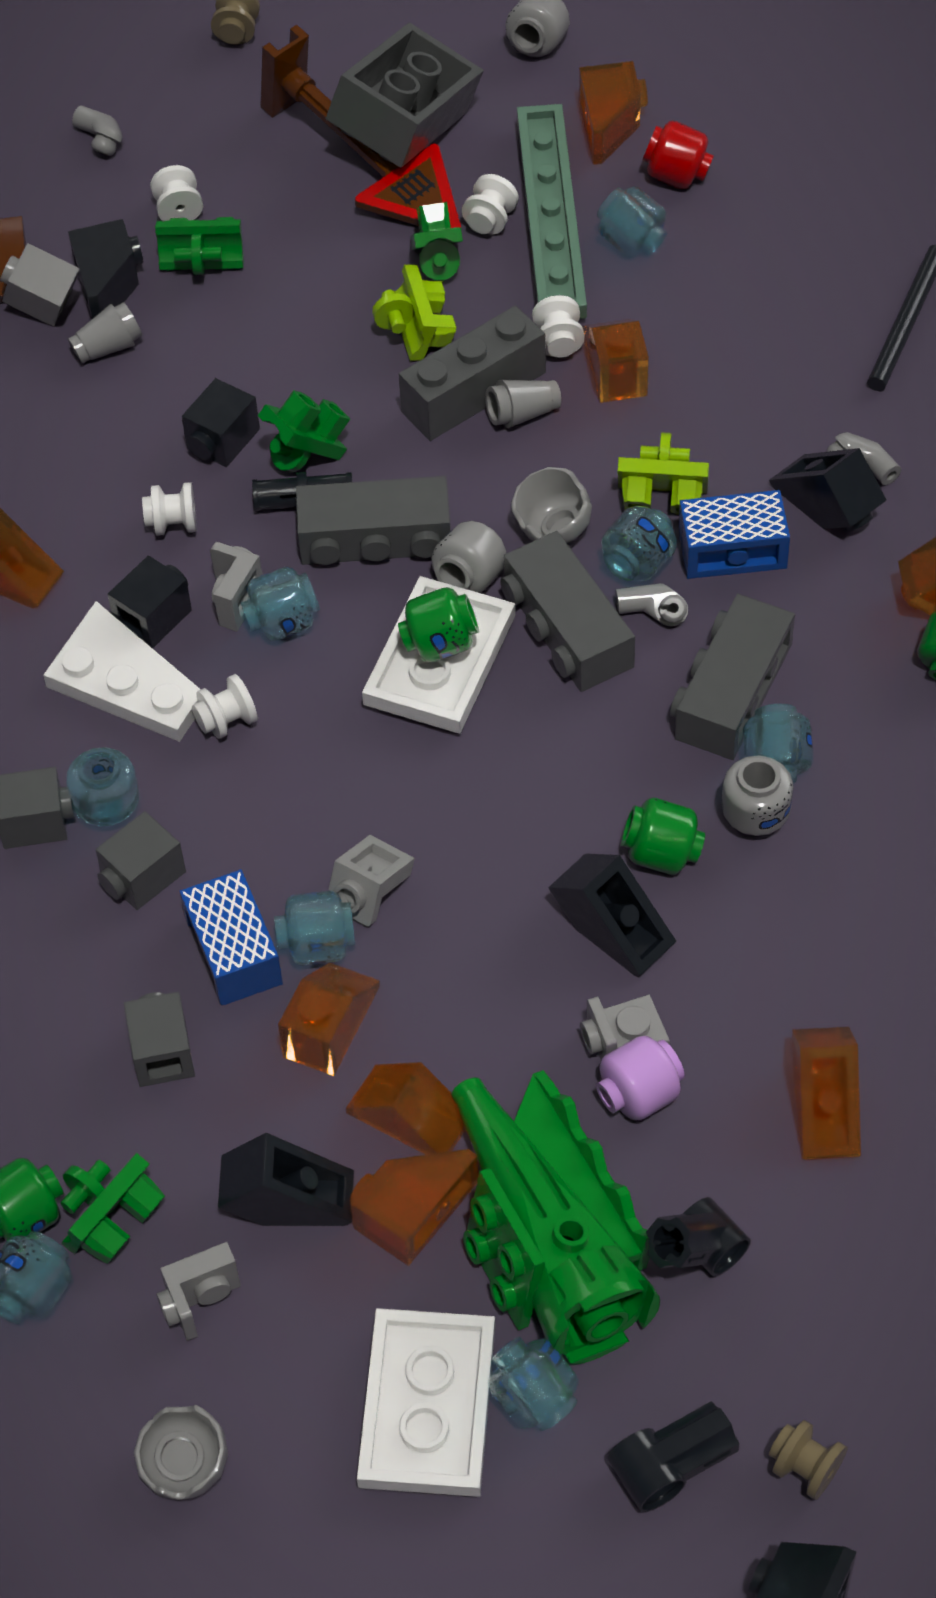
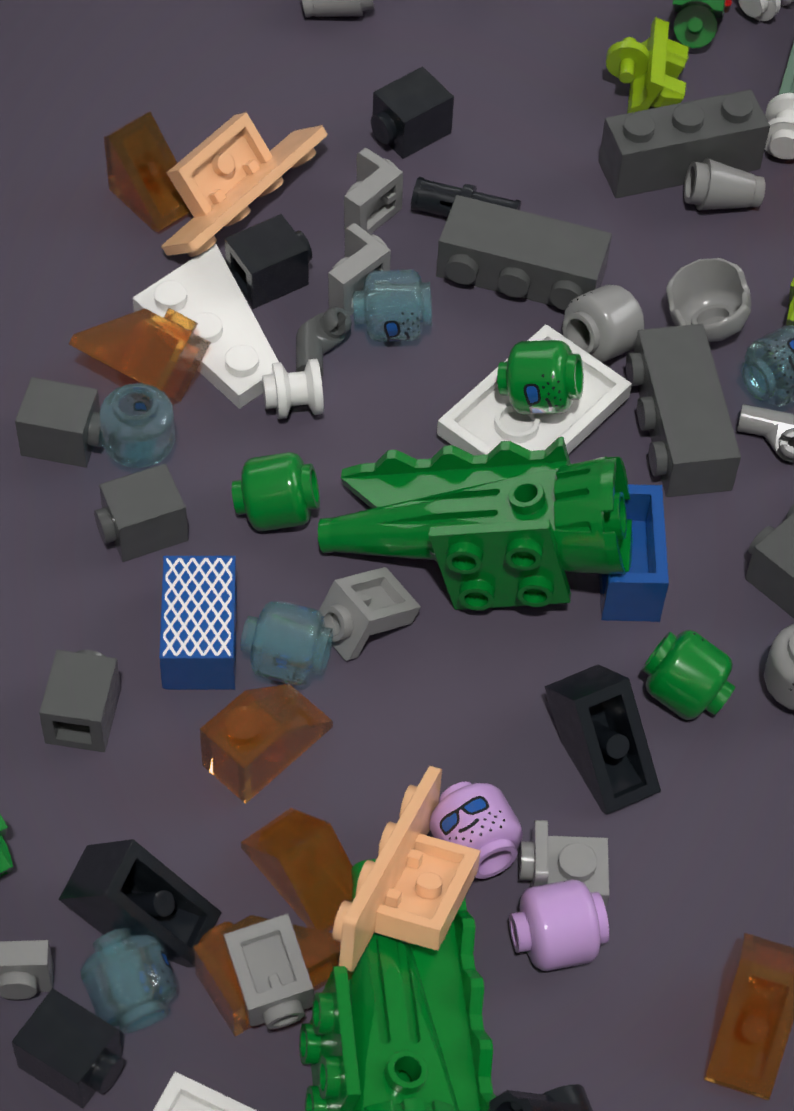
camera: 15 degrees right, 0 degrees up
white wheel [142,482,197,536] -> none
green hips [257,390,350,472] -> none
none -> black brick [12,988,124,1109]
none -> clear orange slope [69,308,211,402]
none -> clear light blue head [80,928,177,1033]
none -> light nougat bracket [161,112,328,257]
none -> light grey bracket [224,913,314,1029]
none -> green head [232,452,320,531]
none -> dark grey arm [296,307,352,377]
none -> green piece [318,437,633,610]
none -> light nougat bracket [332,766,481,972]
none -> light grey bracket [344,148,403,234]
none -> lavender head [429,782,523,879]
none -> blue panel [599,484,669,622]

